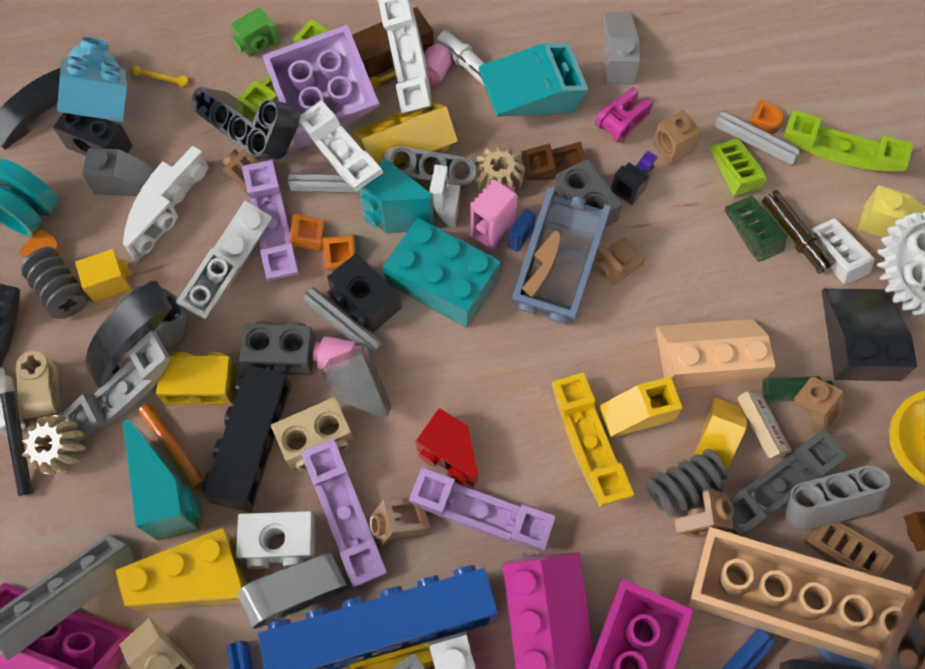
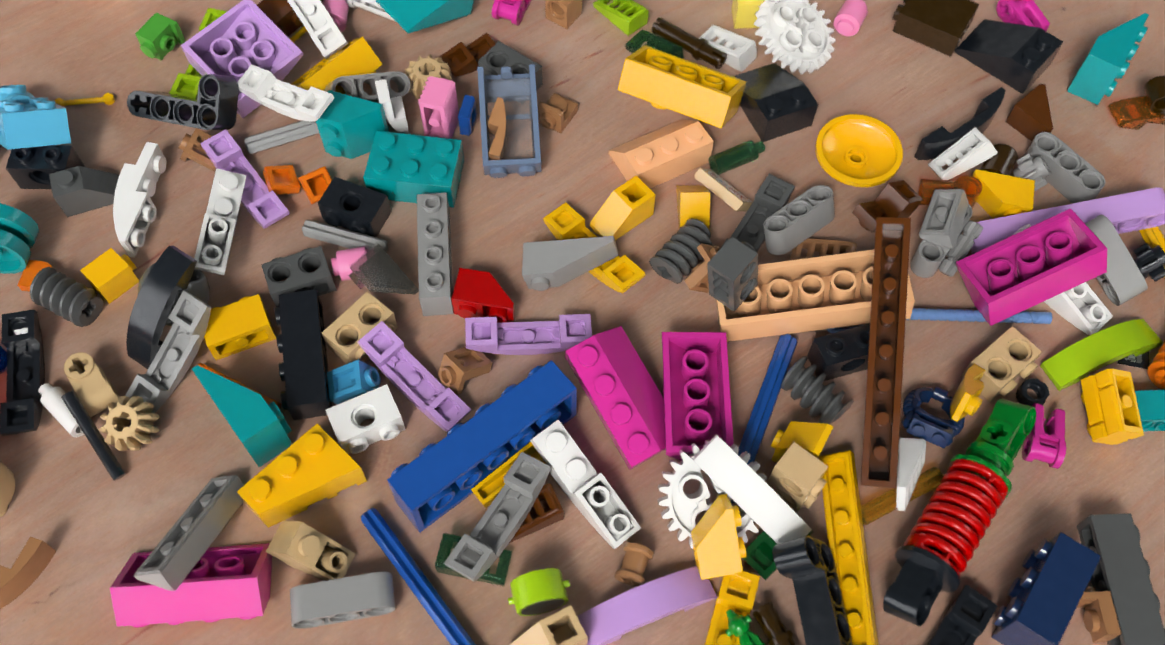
camera: 25 degrees left, 5 degrees down
light grey beam [237,553,347,629] -> none
black piece [611,151,658,205] -> none
medium nougat bracket [794,377,844,433] -> none
none -> dark azure bracket [327,359,380,405]
none -> light grey brick [417,192,454,316]
none -> light grey slope [522,236,618,291]
none -> yellow brick [618,45,747,129]
none -> dark grey brick [707,236,758,311]

